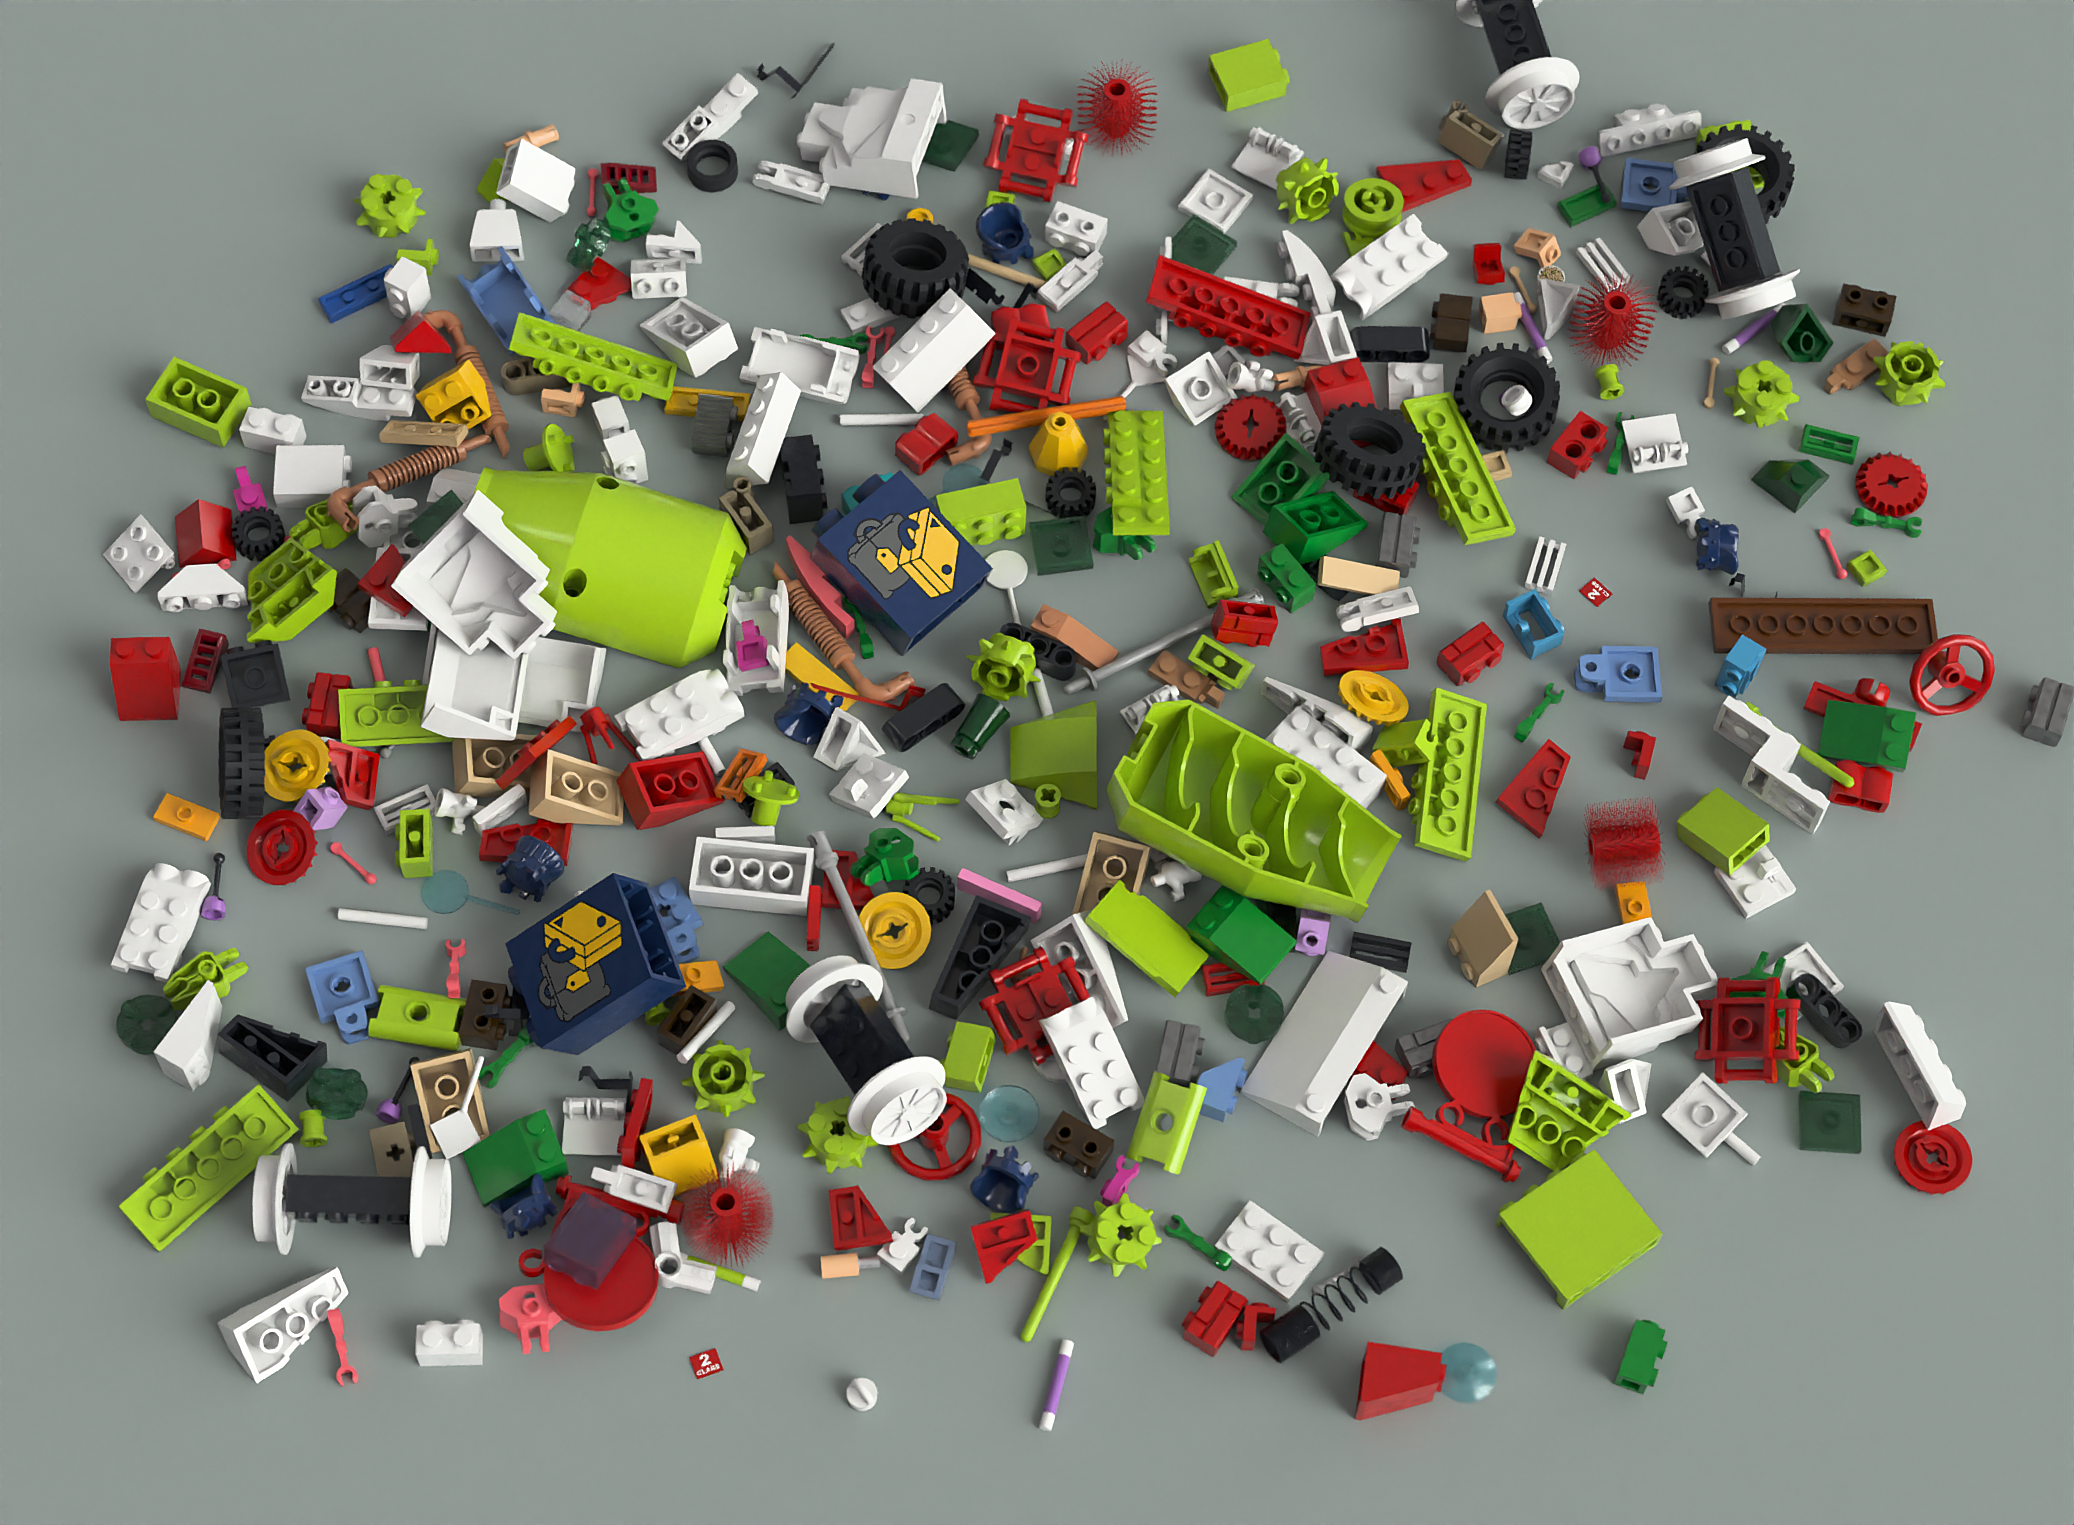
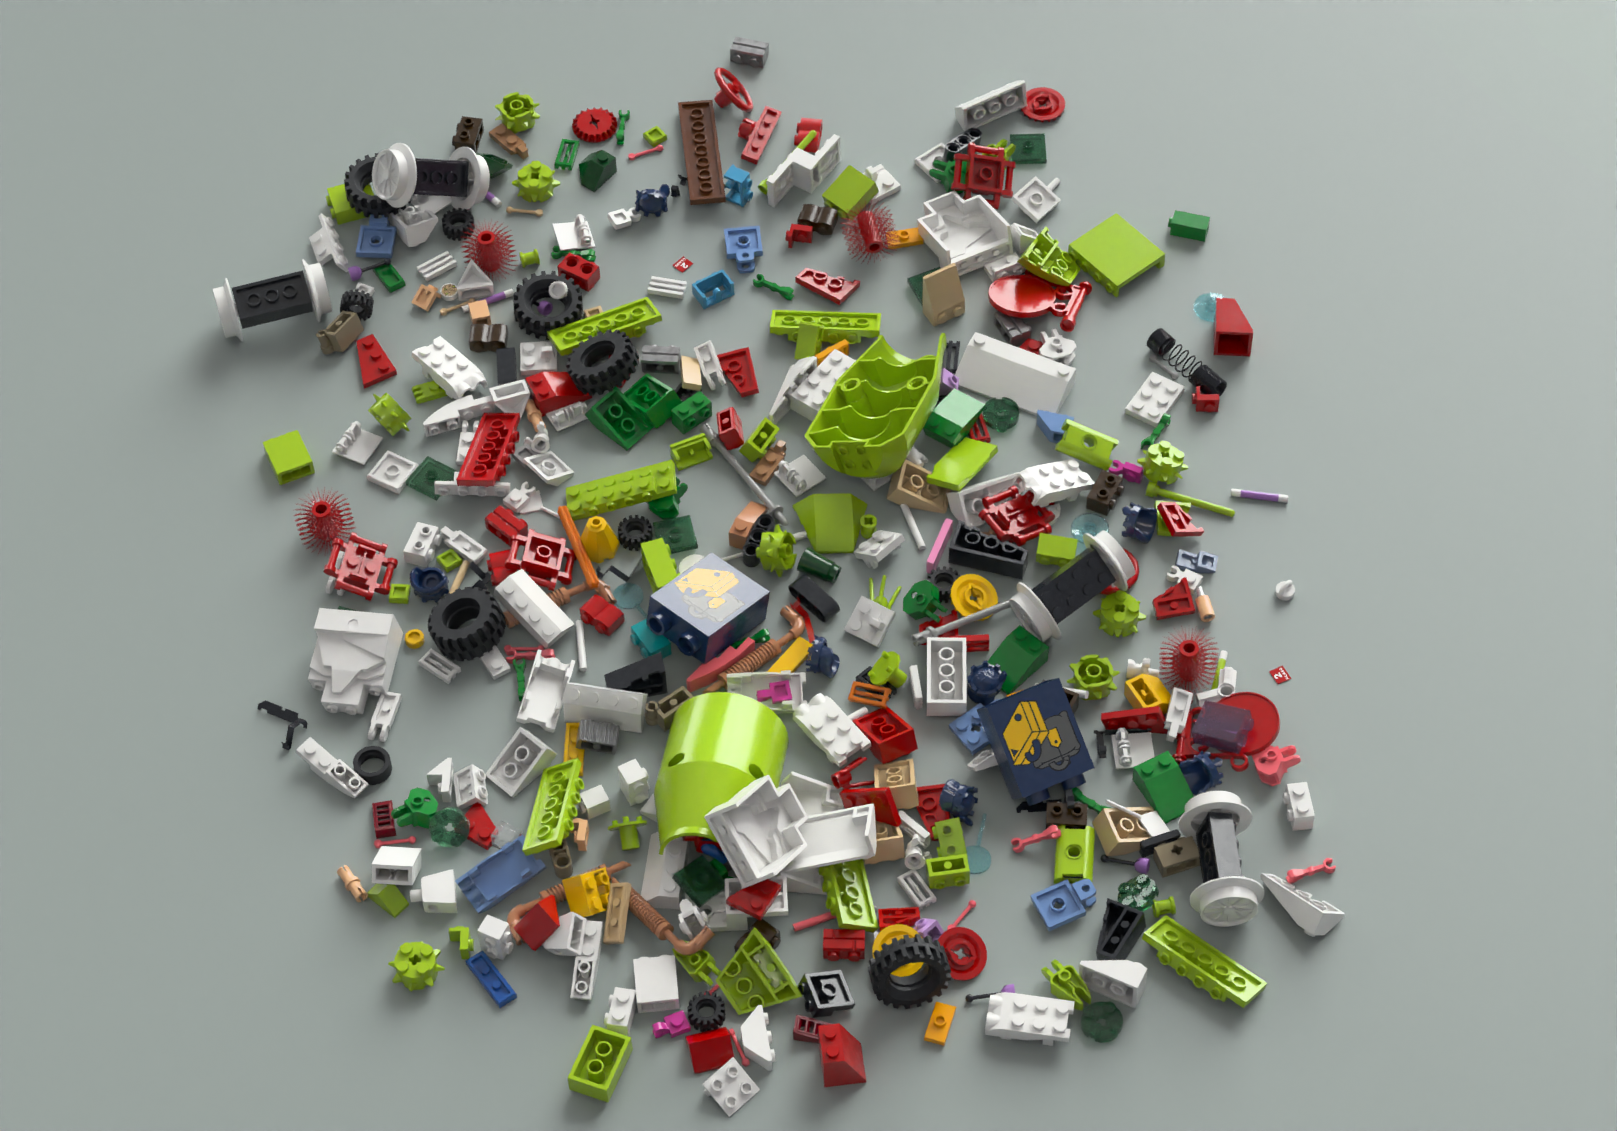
camera: 90 degrees left, 10 degrees down
white bar [338,908,428,929] -> none
white slope [814,707,886,771] -> none
flat silver brick [1155,1020,1205,1088] -> none
red brick [1181,1281,1248,1357] -> none
red gear [1215,393,1287,460] -> none
yellow gear [1337,670,1409,726] -> none
lime wheel [1342,178,1404,238] -> none
red brick [1436,622,1504,686] -> none
red bracket [1472,243,1505,285] -> none
green slope [1817,700,1916,773] -> none
none -> dark brown brick [797,204,838,235]
none -> lime brick [932,817,968,857]
none -> dark blue hair [967,660,1007,706]

